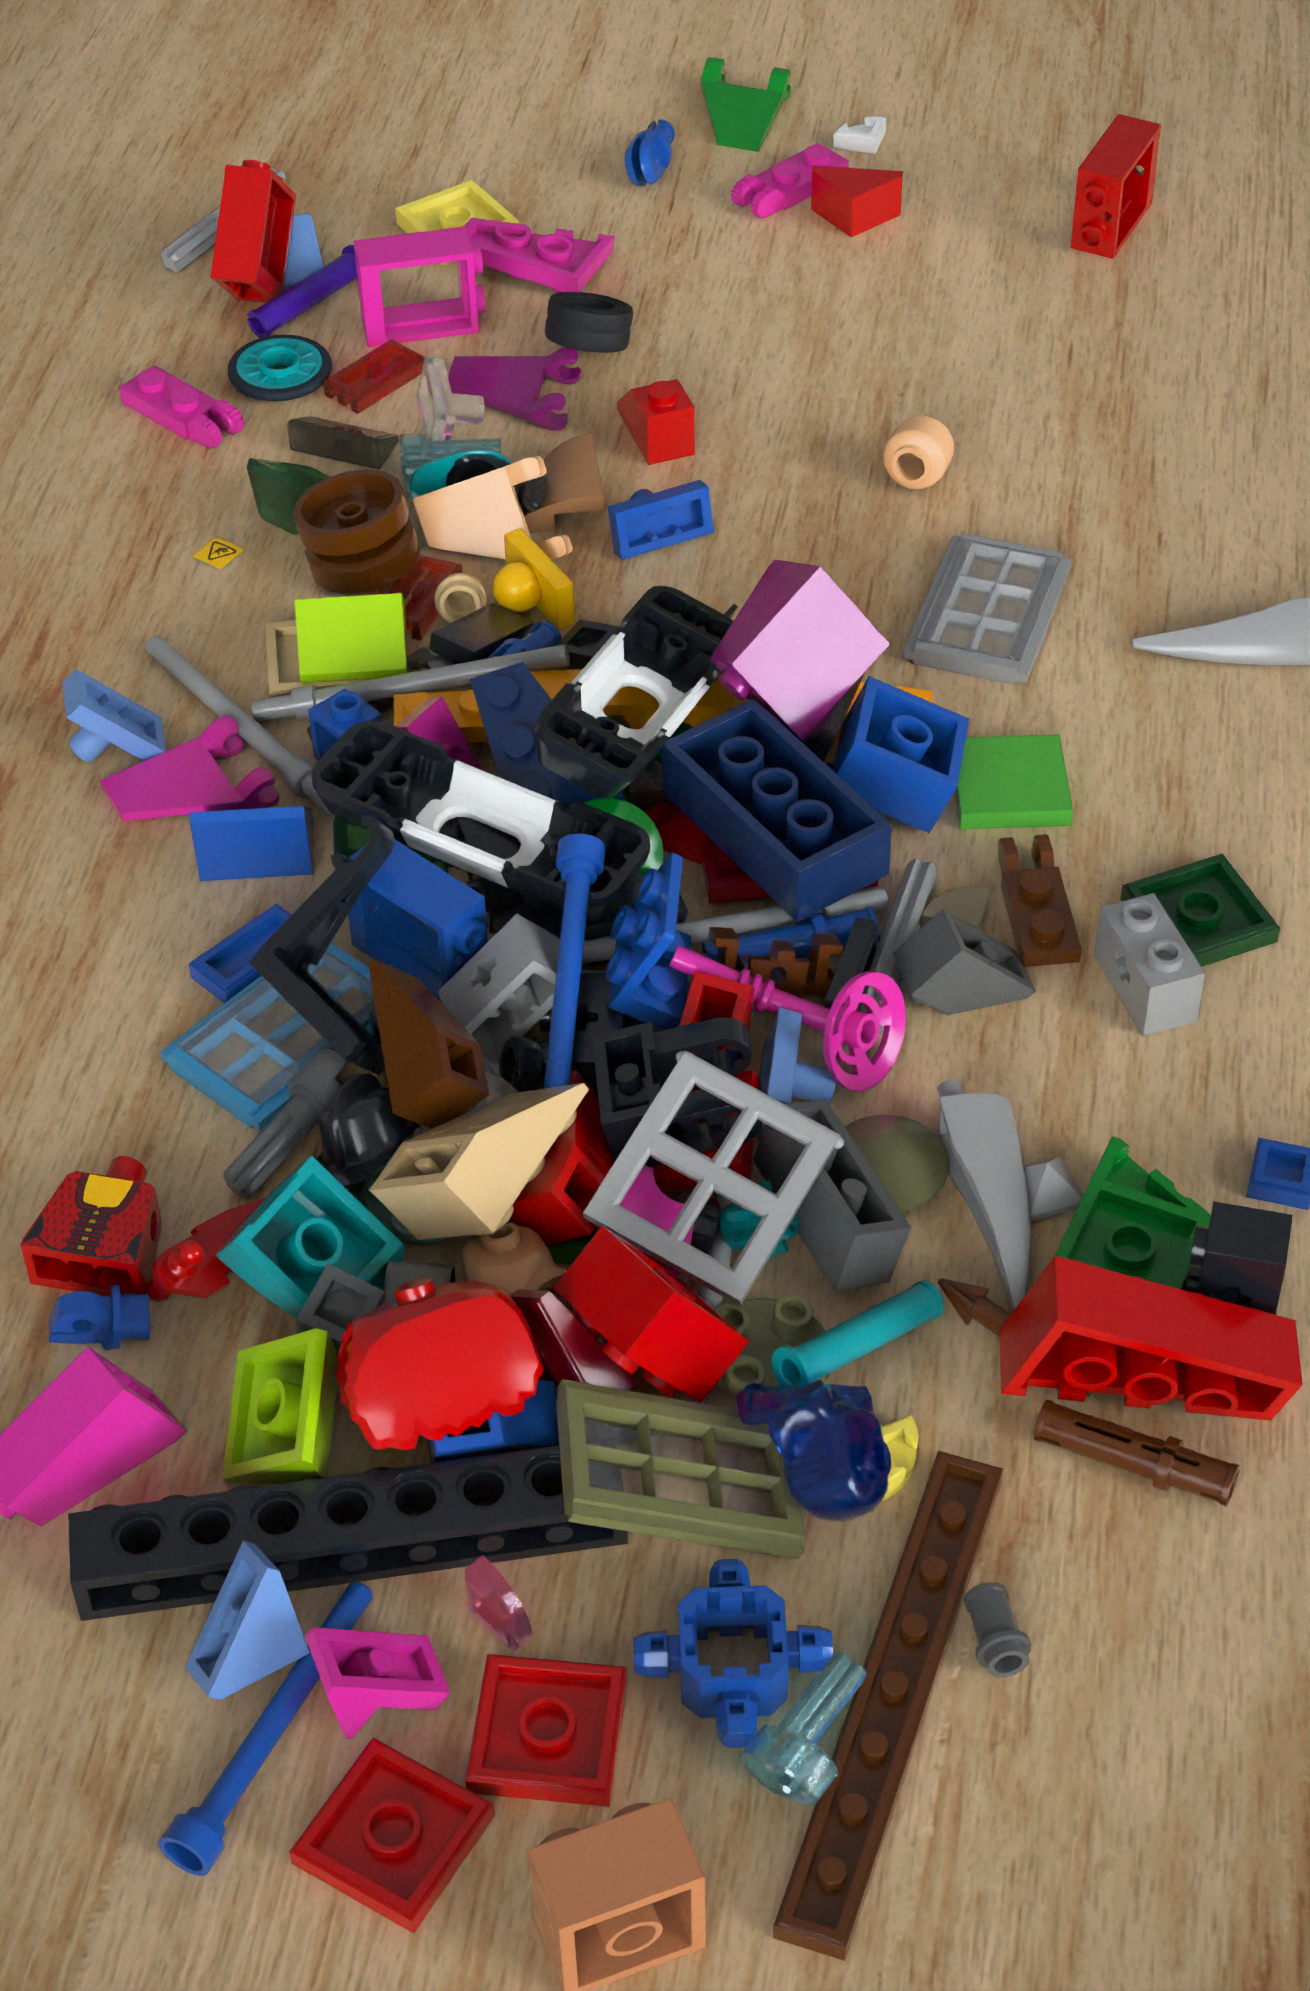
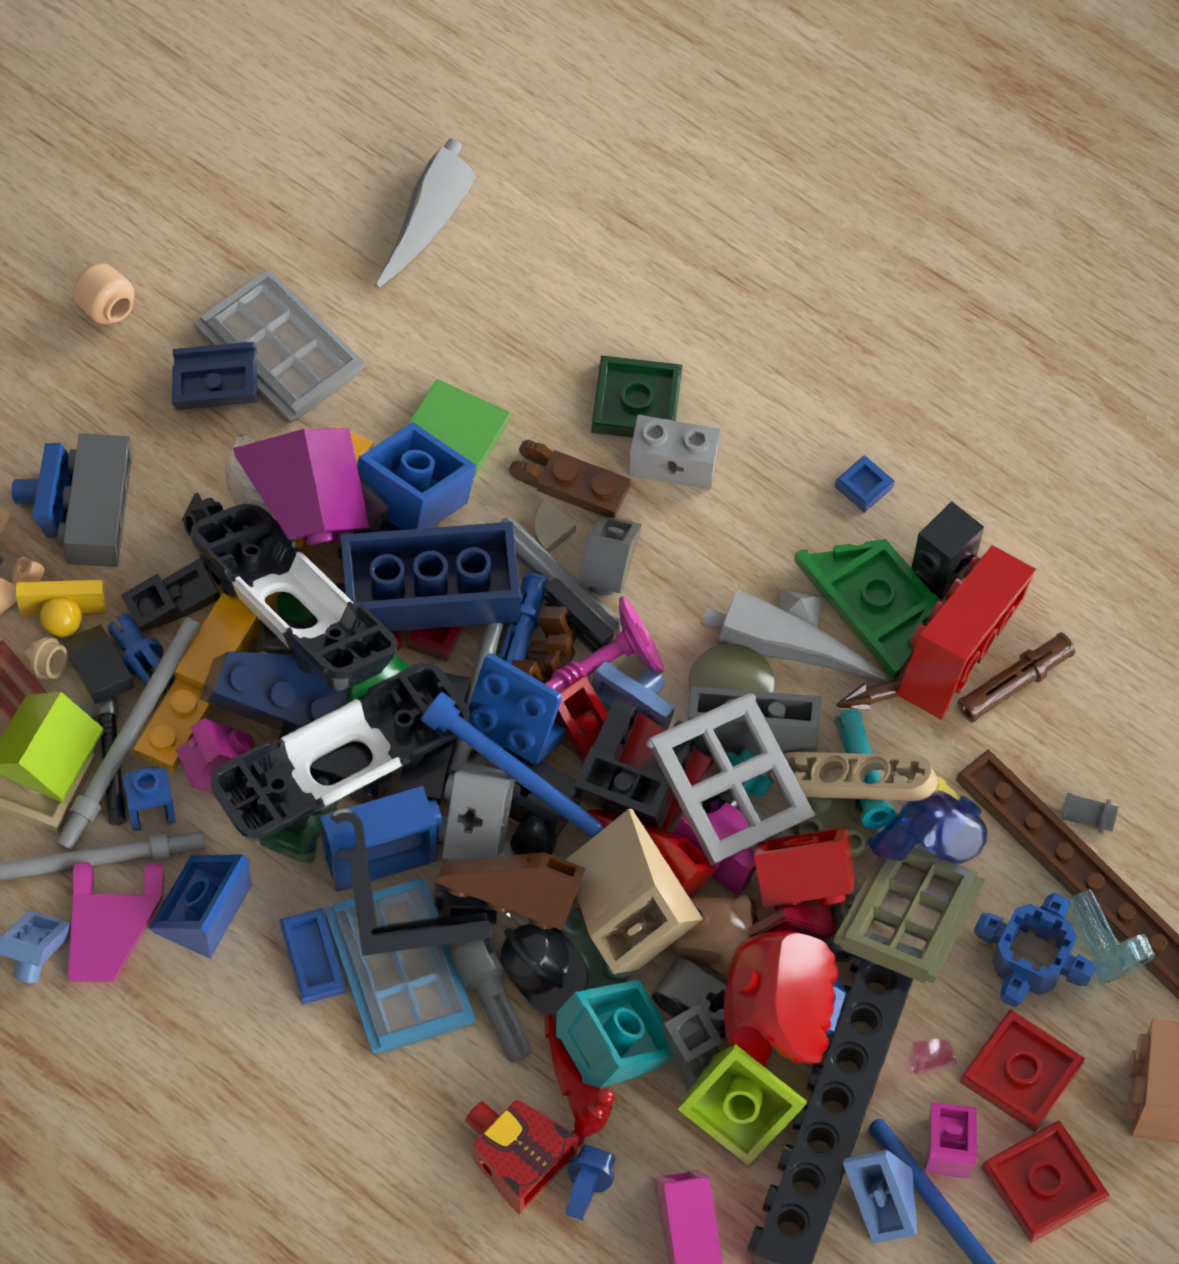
camera: 65 degrees left, 15 degrees up
none -> dark grey brick [58,433,132,567]
none -> dark blue plate [172,341,257,410]
none -> tan beam [770,752,937,801]

